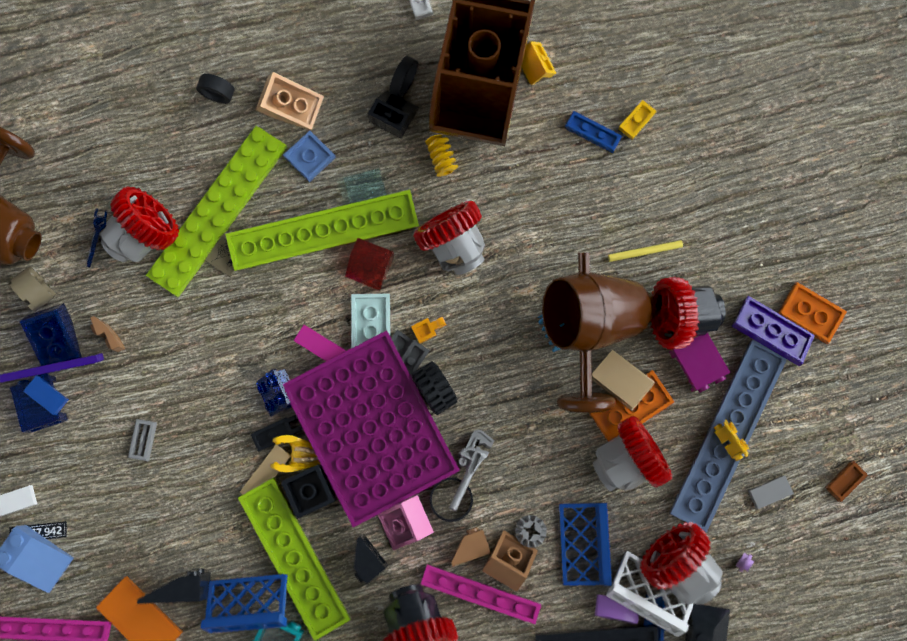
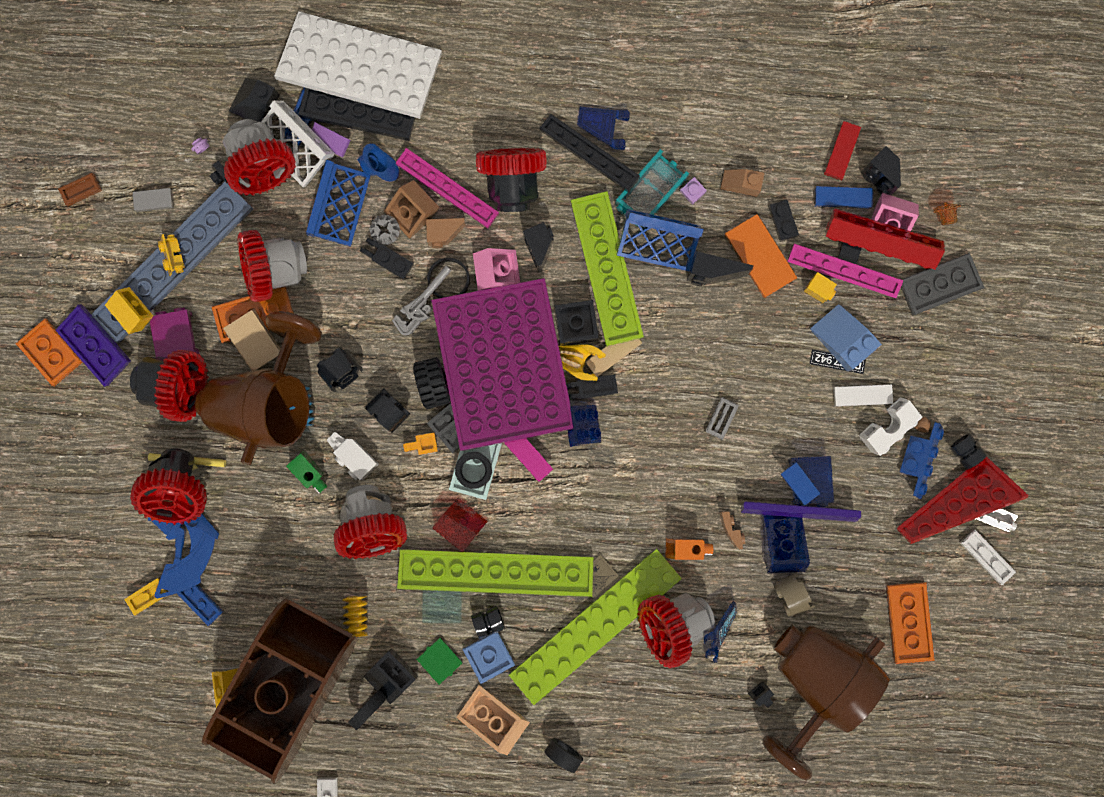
camera: 160 degrees left, 5 degrees up
none -> yellow brick [105,287,153,334]
none -> red piece [130,448,207,525]
none -> blue piece [148,514,219,598]
none -> black tile [209,161,228,185]
none -> green torso [286,450,327,493]
none -> black brick [317,347,363,392]
none -> white hinge [327,432,379,480]
none -> blue piece [357,143,399,182]
none -> black hinge [360,238,414,280]
none -> black brick [364,388,410,433]
none -> green piece [416,637,463,685]
none -> black tyre [455,452,492,489]
none -> black wheel [471,606,505,639]
none -> orange torso [665,538,713,560]
none -> black tile [748,681,774,708]
none -> yellow brick [804,272,837,303]

